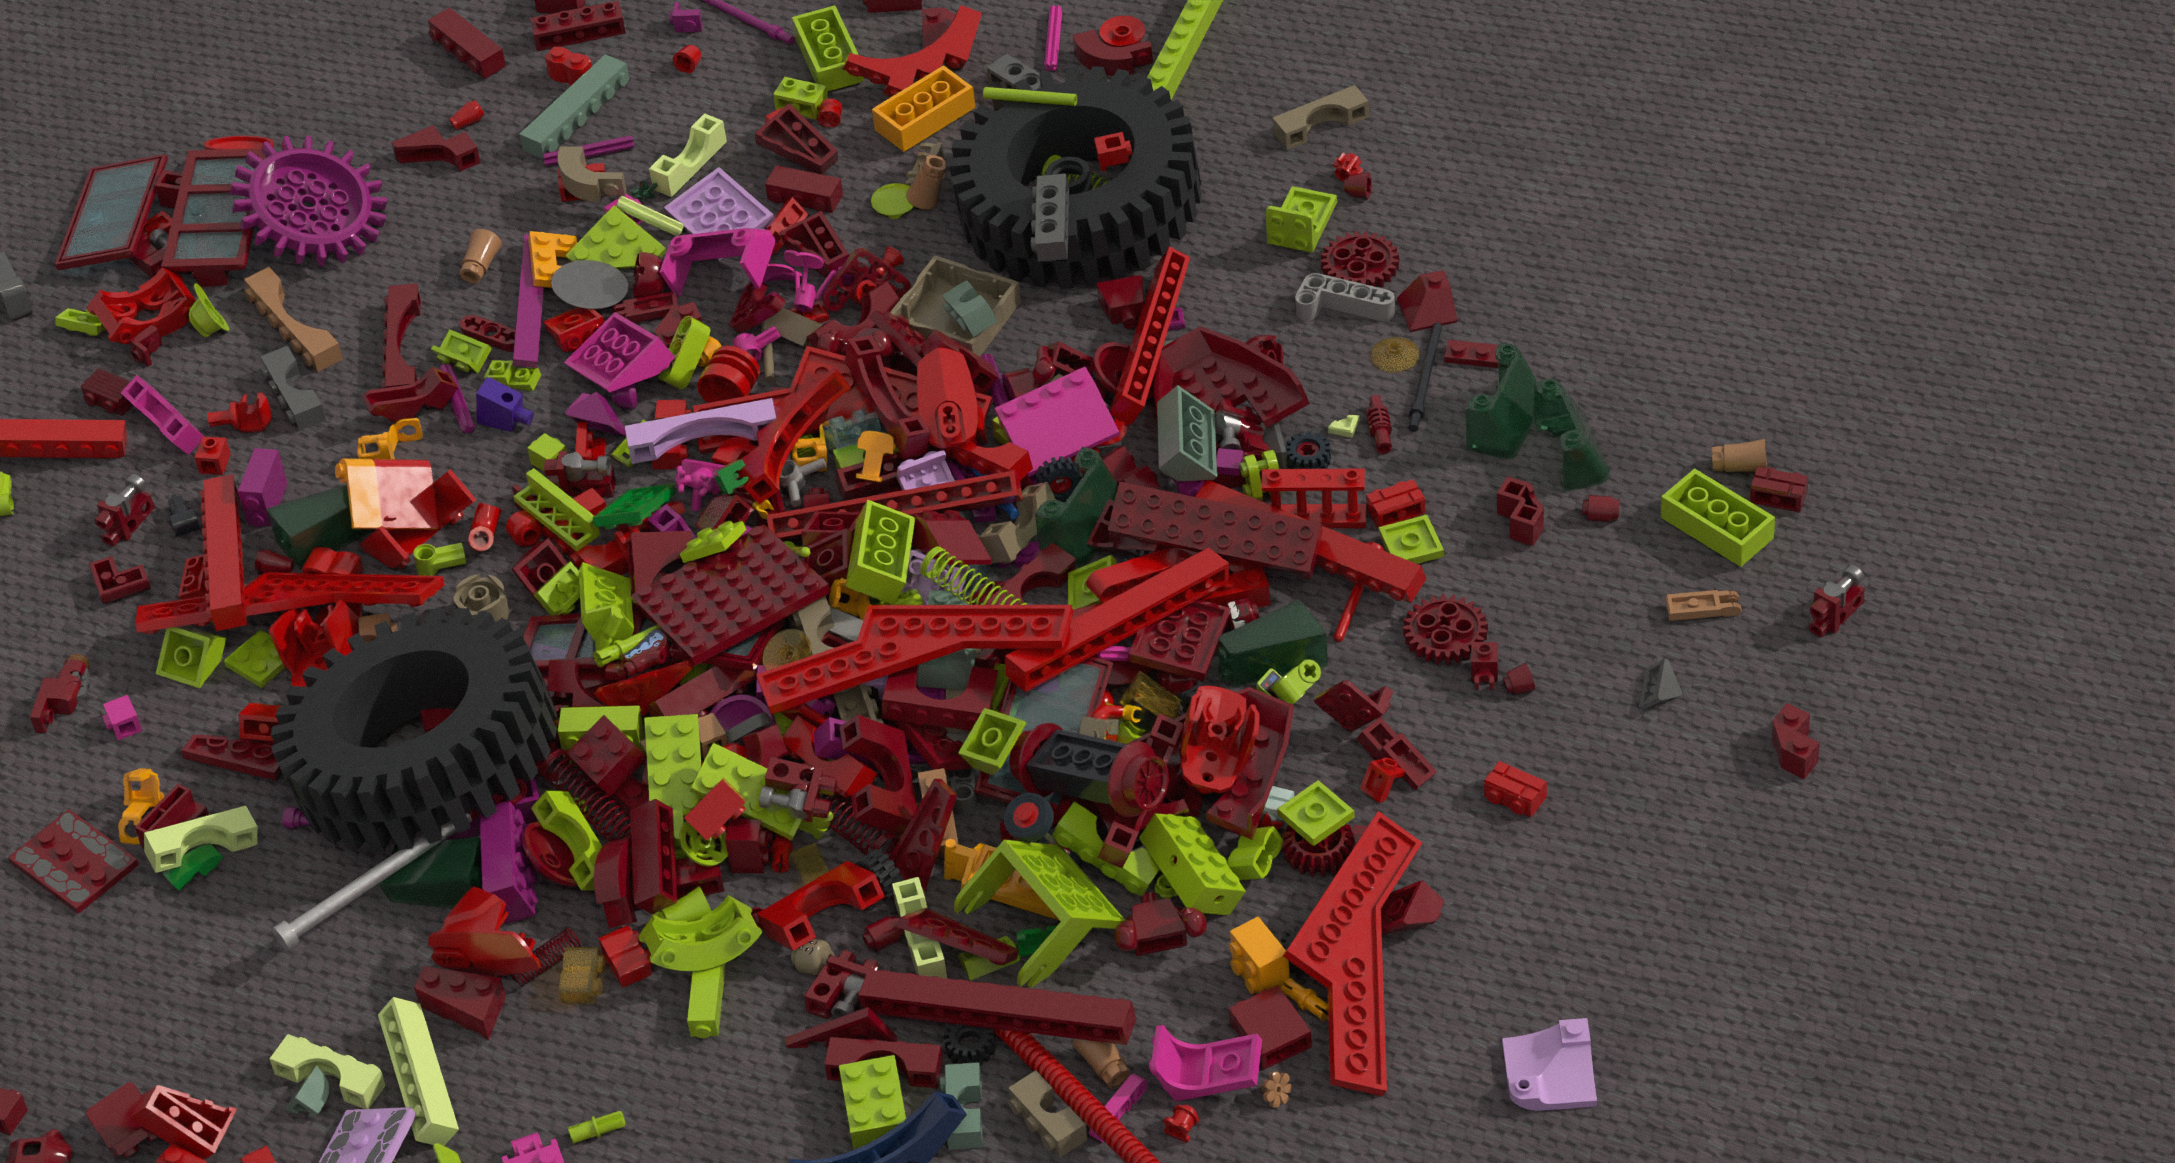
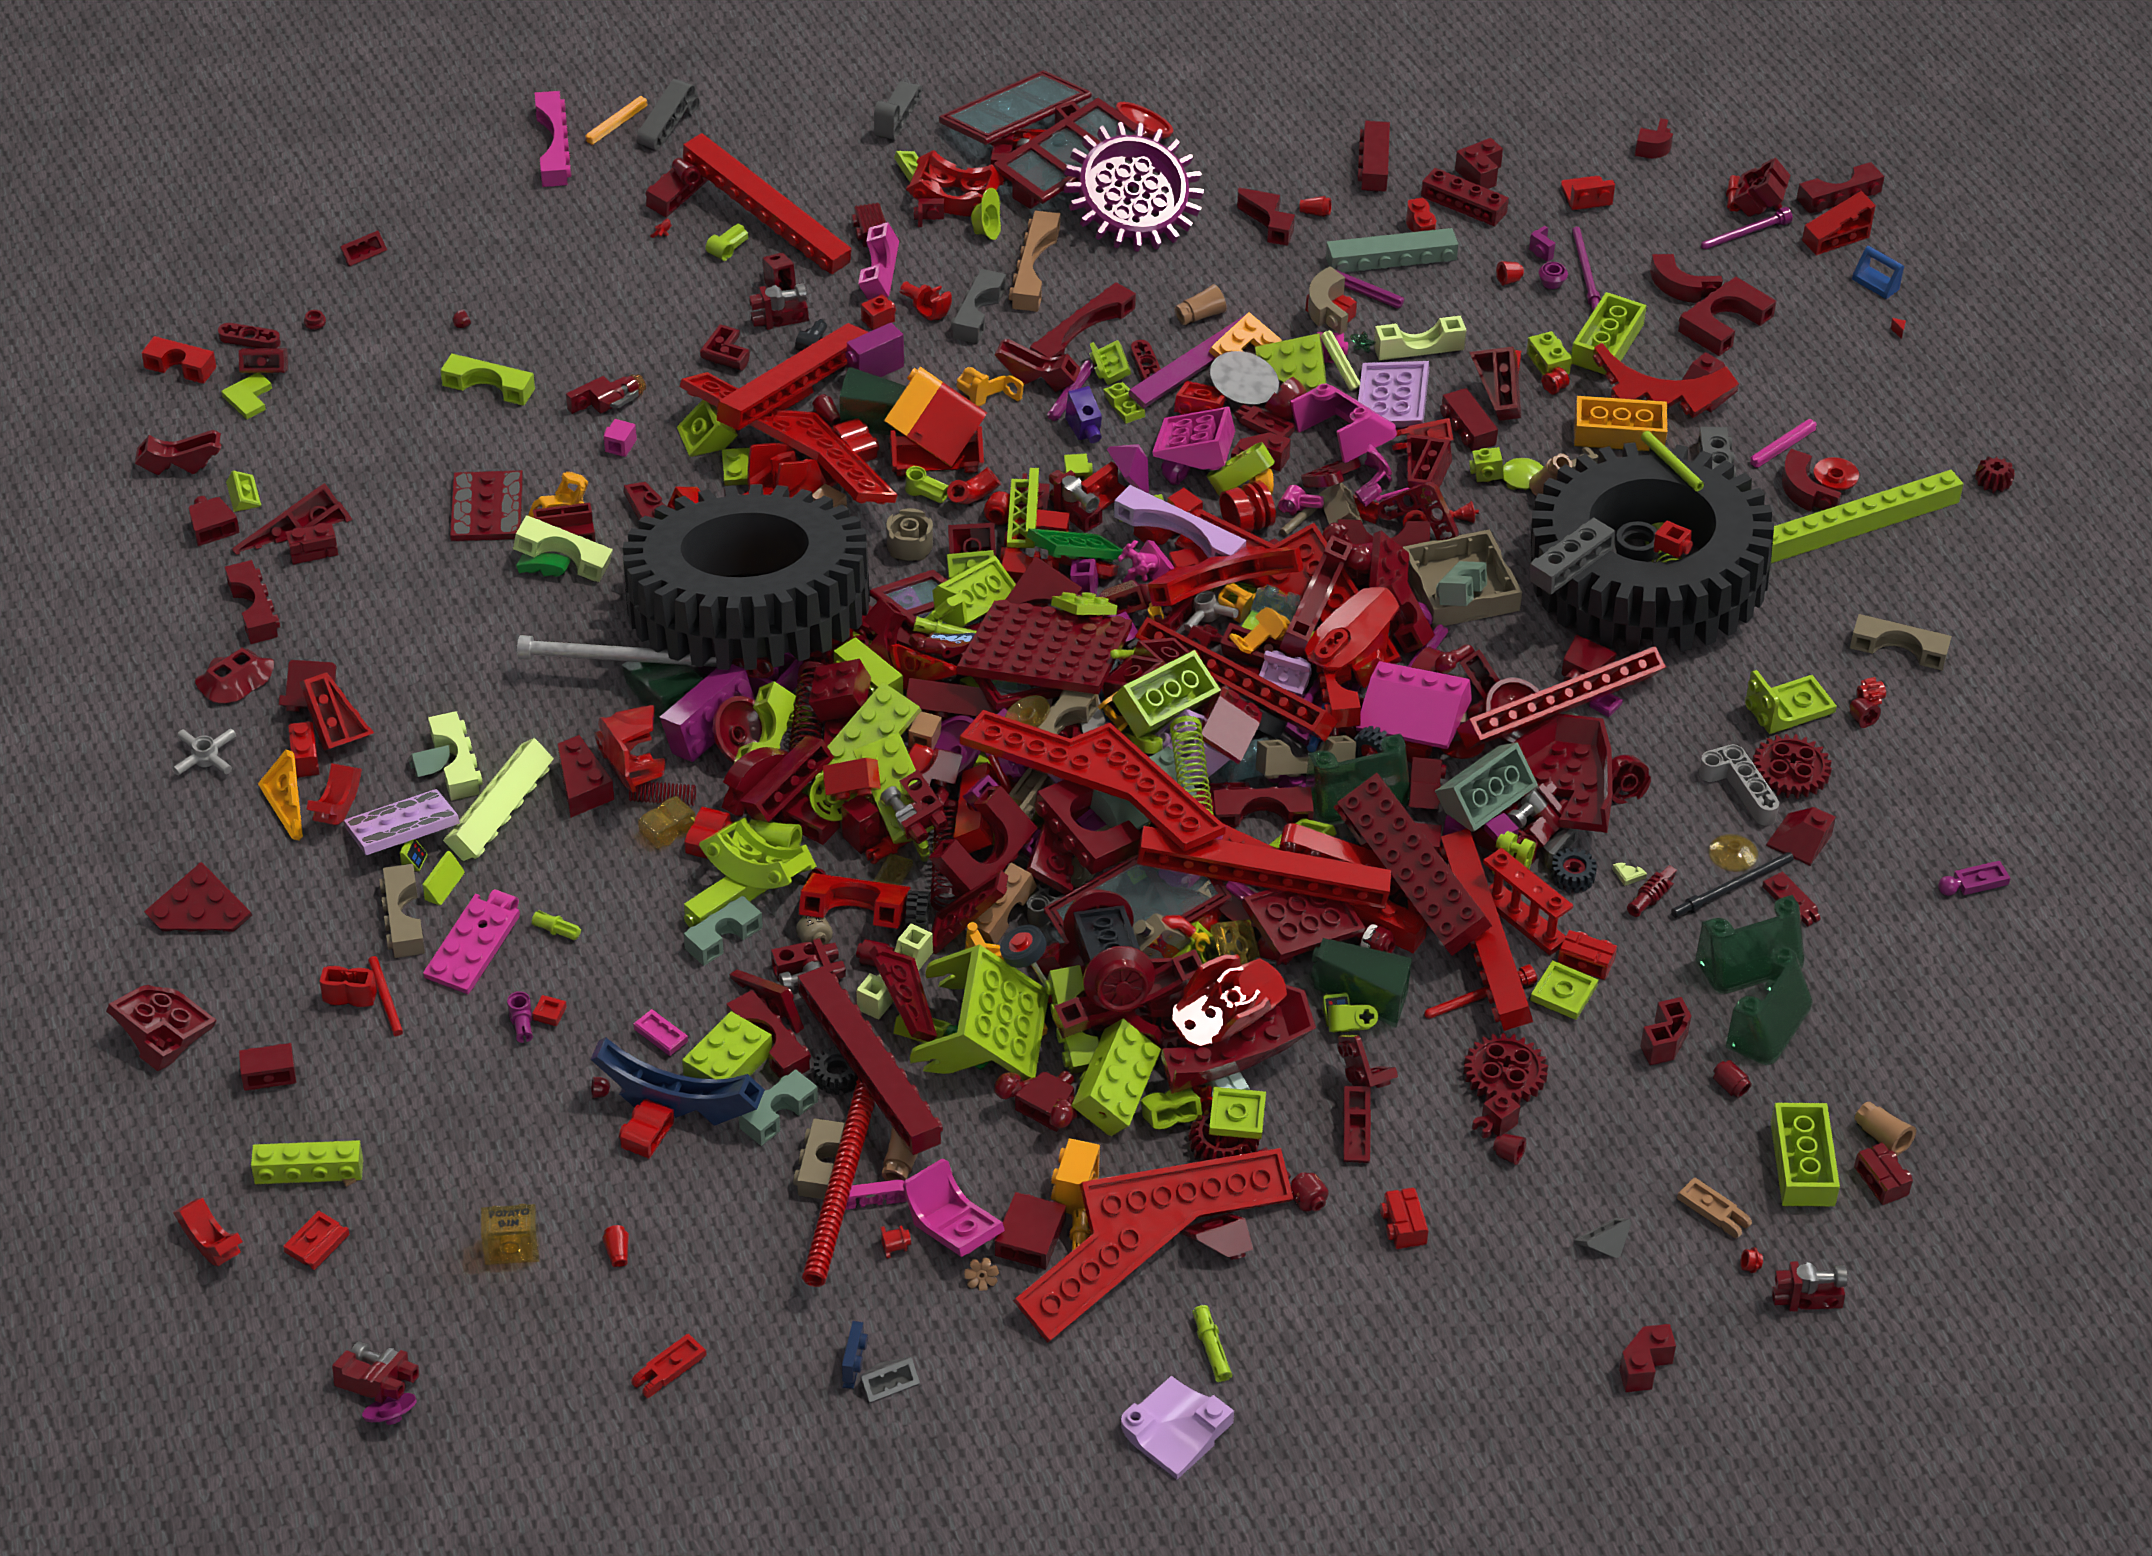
camera: 40 degrees right, 0 degrees up
green hinge [712,459,748,495] -> none
dark grey beam [725,713,773,746] -> none
lime slope [959,708,1026,775] -> none
red bracket [1360,758,1405,803] -> none
none -> dark pink plate [633,1009,688,1056]
none -> sand green arch [684,896,763,966]
none -> dark red torso [762,253,796,300]
none -> lime pin [1192,1305,1232,1382]
none -> dark red head [1291,1172,1329,1212]
none -> lime brick [1469,447,1504,482]
none -> magenta cone [1538,262,1568,289]
none -> red plate [1740,1247,1763,1273]
none -> magenta plate [1938,861,2011,896]

